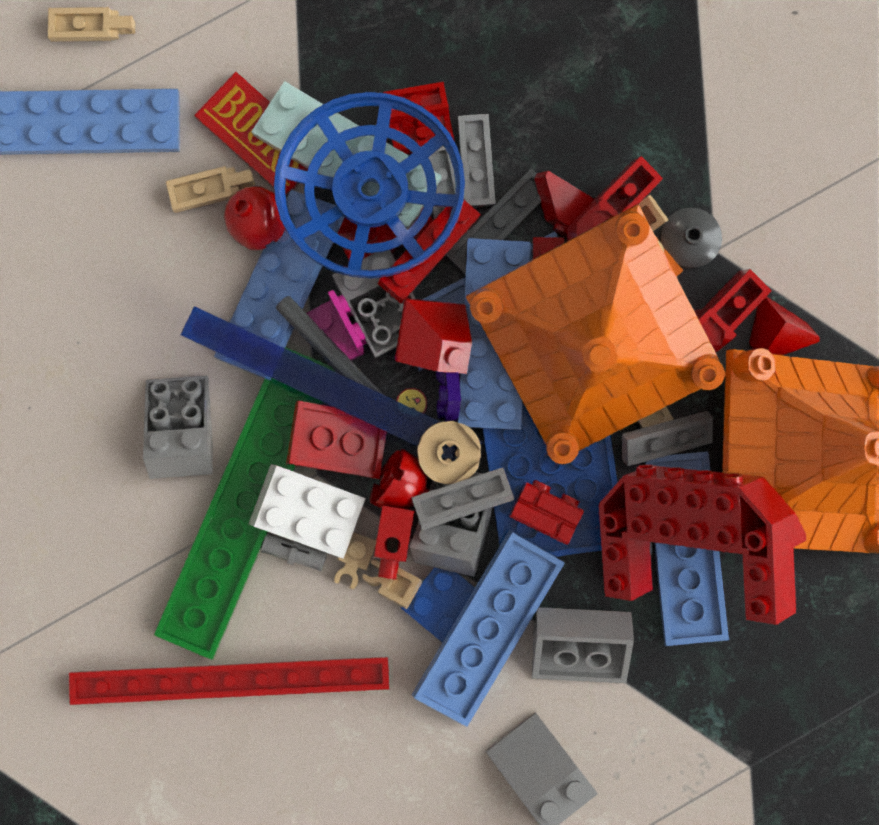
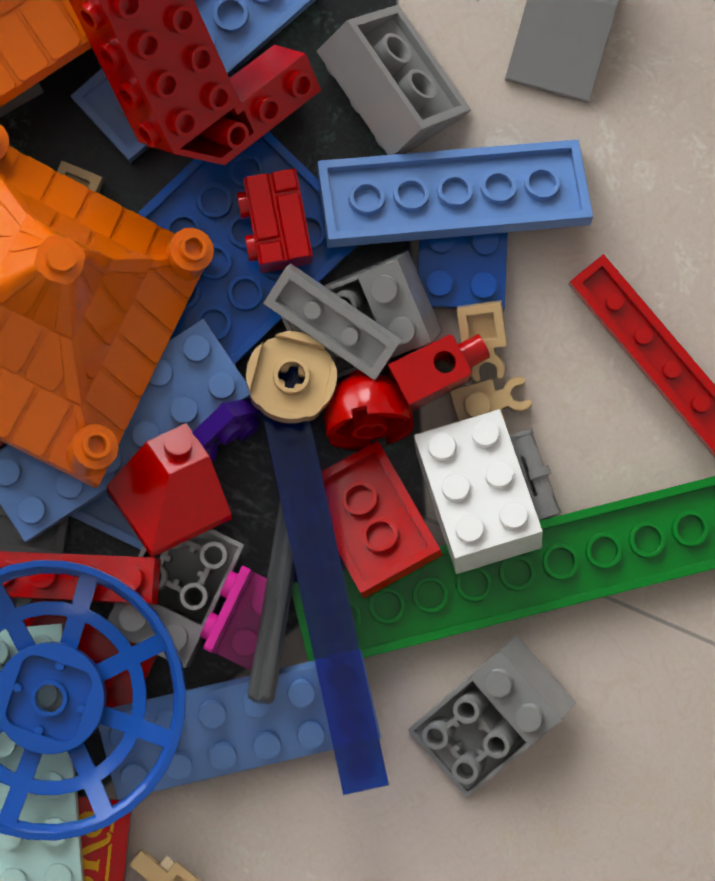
camera: 120 degrees left, 0 degrees up
red cylinder [224,186,286,250] -> none
light yellow tile [396,388,427,420] -> none
light grey plate [622,411,713,466] -> none

